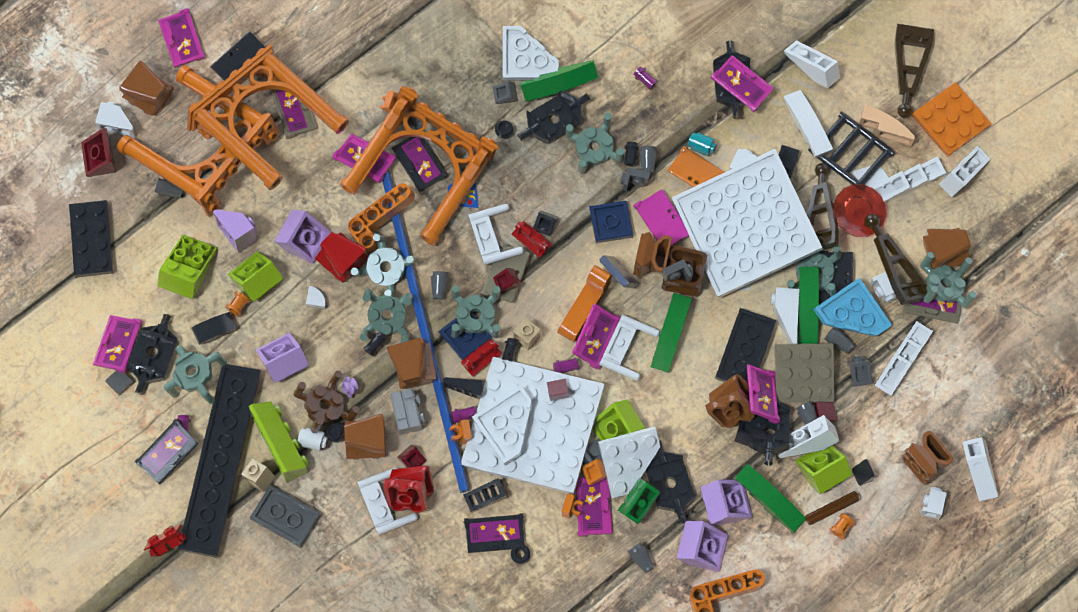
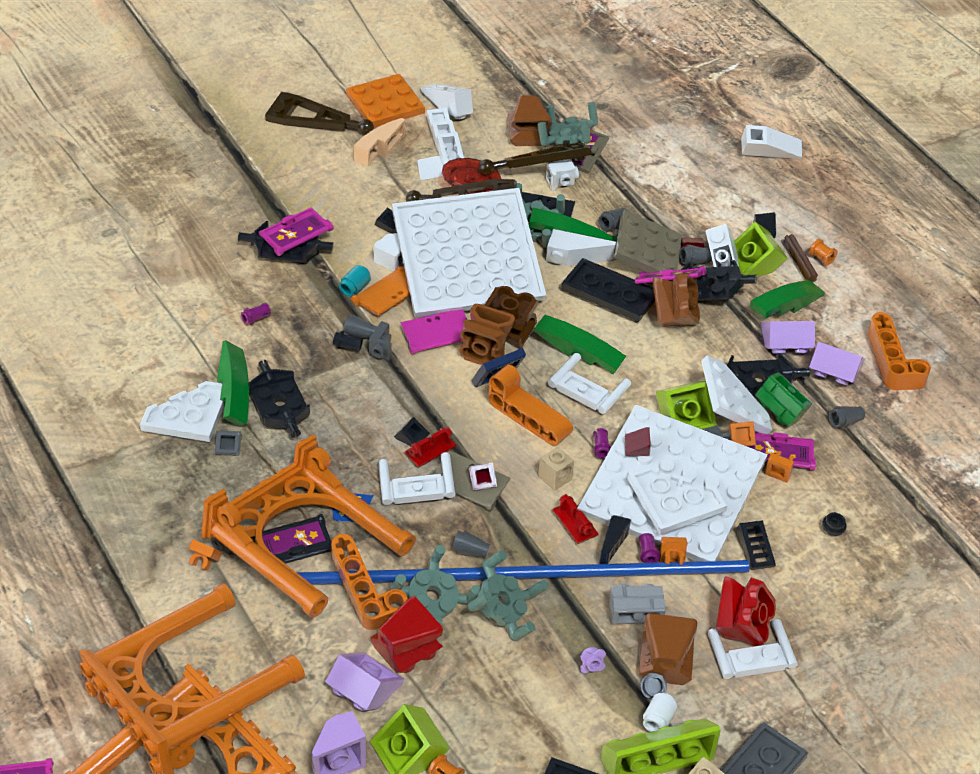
camera: 80 degrees left, 25 degrees down
black door [210,31,267,81] -> none
lavender slope [256,332,309,383] -> none
door [269,89,318,139] -> none
reddish brown plate [293,370,360,433] -> none
white tile [306,286,325,309] -> none
door [332,133,397,183] -> none
black pin [363,332,387,356] -> none
dark orange piece [387,338,436,389] -> none
dark red slope [397,445,427,468] -> none
dark blue tile [439,313,493,360] -> none
sand green plate [451,285,500,338] -> none
door [463,513,525,553] -> none
black plate [495,120,513,139] -> none
black pin [501,338,520,362] -> none
sand green plate [565,113,624,174] -> none
door [572,304,620,370] -> none
dark blue tile [589,200,633,243] -> none
dark grey bracket [662,259,694,283] -> none
black slope [735,420,750,446] -> none
white slope [783,90,833,158] -> none
white slope [784,41,840,88] -> none
black bar [808,111,895,192] -> none
medium azure plate [813,278,892,337] -> none
dark grey bracket [847,356,872,387] -> none
white slope [875,321,933,396] -> none
dark orange piece [902,431,953,485] -> none
white brick [920,487,947,520] -> none

